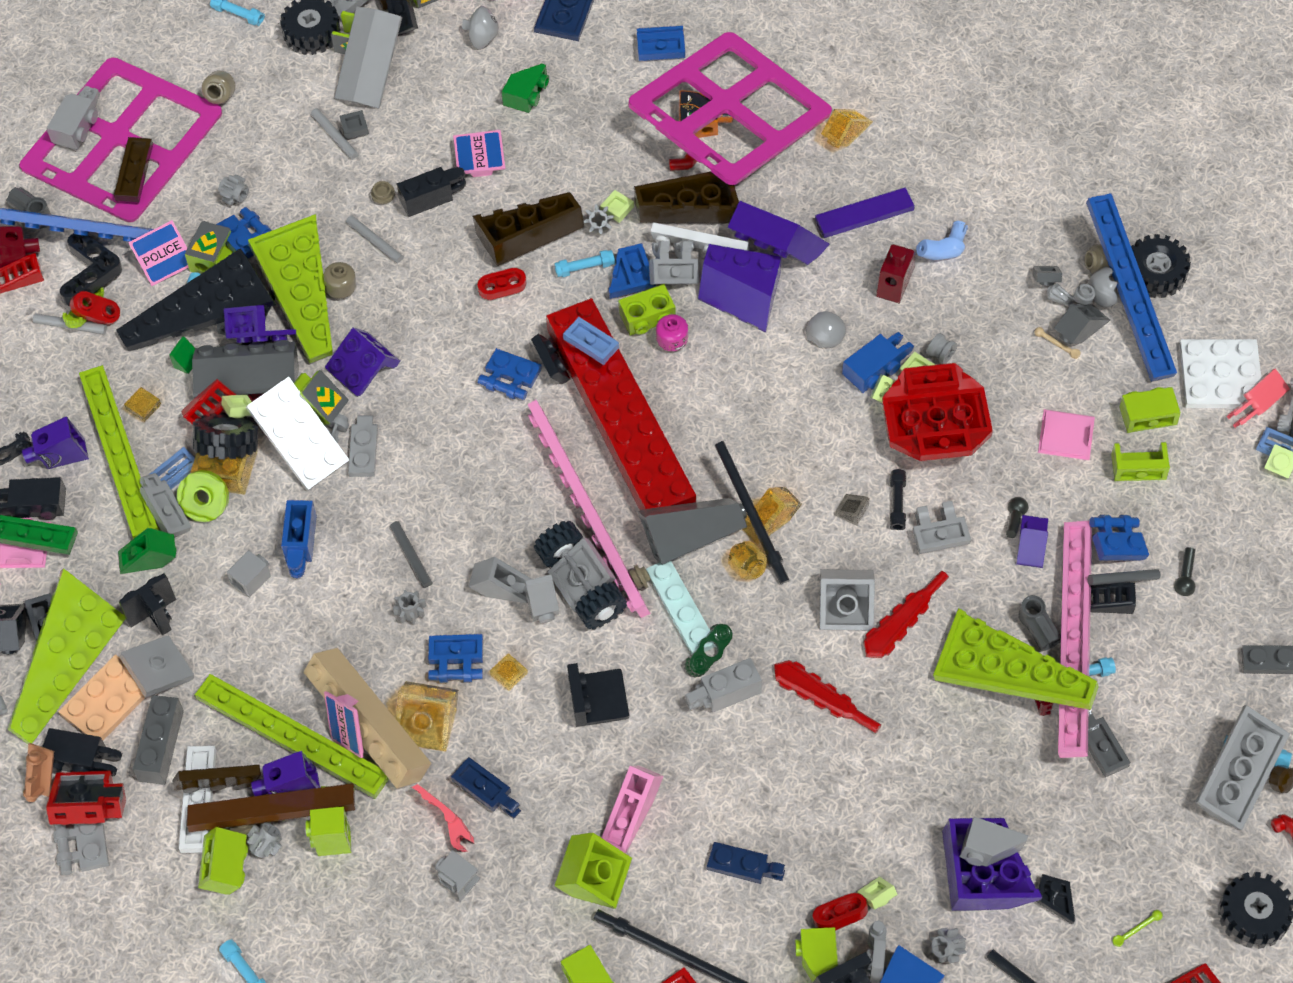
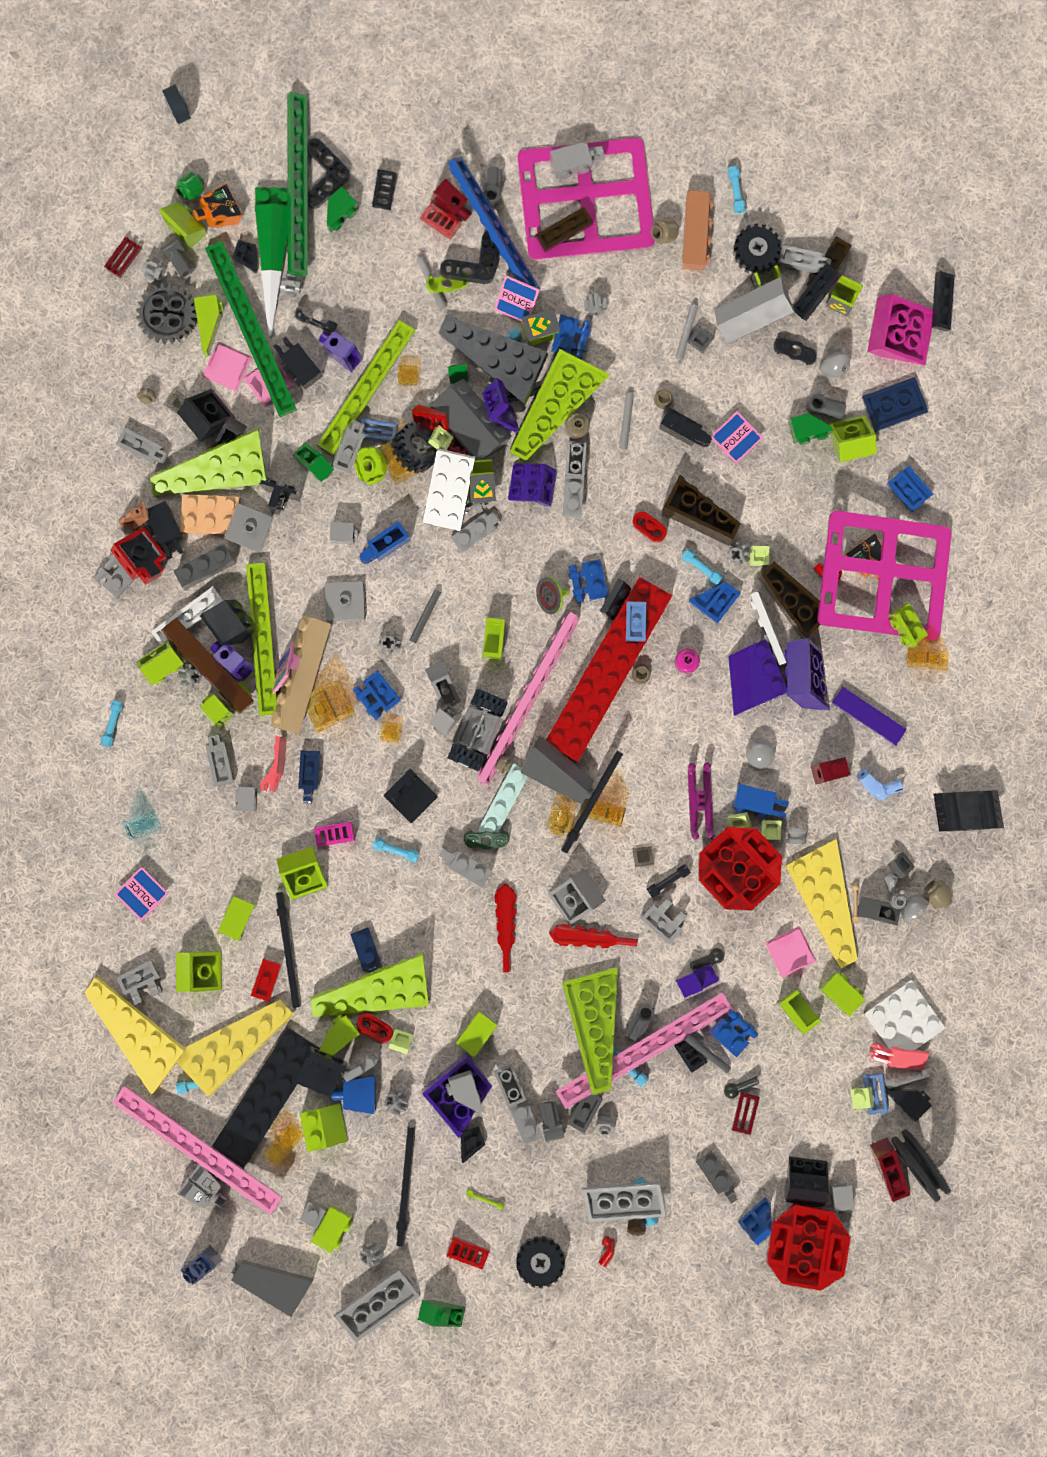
camera: 50 degrees right, 25 degrees up
red plate [70,291,120,326] -> none
dark brown plate [172,764,261,793] -> none
bright pink slope [602,765,664,853] -> none
lime brick [618,284,676,336] -> none
light grey plate [649,241,699,285] -> none
blue plate [1086,193,1177,382] -> none
black wheel [1131,234,1191,298] -> none
none -> black slope [200,599,257,646]
none -> light grey hinge [206,733,234,787]
none -> lime wing [311,951,429,1017]
none -> dark pink slope [314,822,355,847]
none -> light grey plate [325,581,365,621]
none -> medium azure bar [372,837,420,863]
none -> lime panel [456,1011,498,1057]
none -> lime panel [482,618,505,660]
none -> light grey slope [494,1064,543,1145]
none -> shield [536,576,569,615]
none -> dark grey piece [540,1100,565,1142]
none -> light grey slope [562,441,587,518]
none -> light grey plate [595,1115,617,1135]
none -> dark tan plate [631,665,651,684]
none -> nougat brick [682,190,713,270]
none -> magenta piece [688,762,715,840]
none -> dark red tile [731,1092,760,1135]
none -> black piece [773,338,817,365]
none -> light yellow wing [785,839,858,969]
none -> dark grey piece [806,393,846,419]
none -> lime slope [828,415,877,462]
none -> lime bracket [888,603,928,648]
none -> black slope [933,790,1004,832]

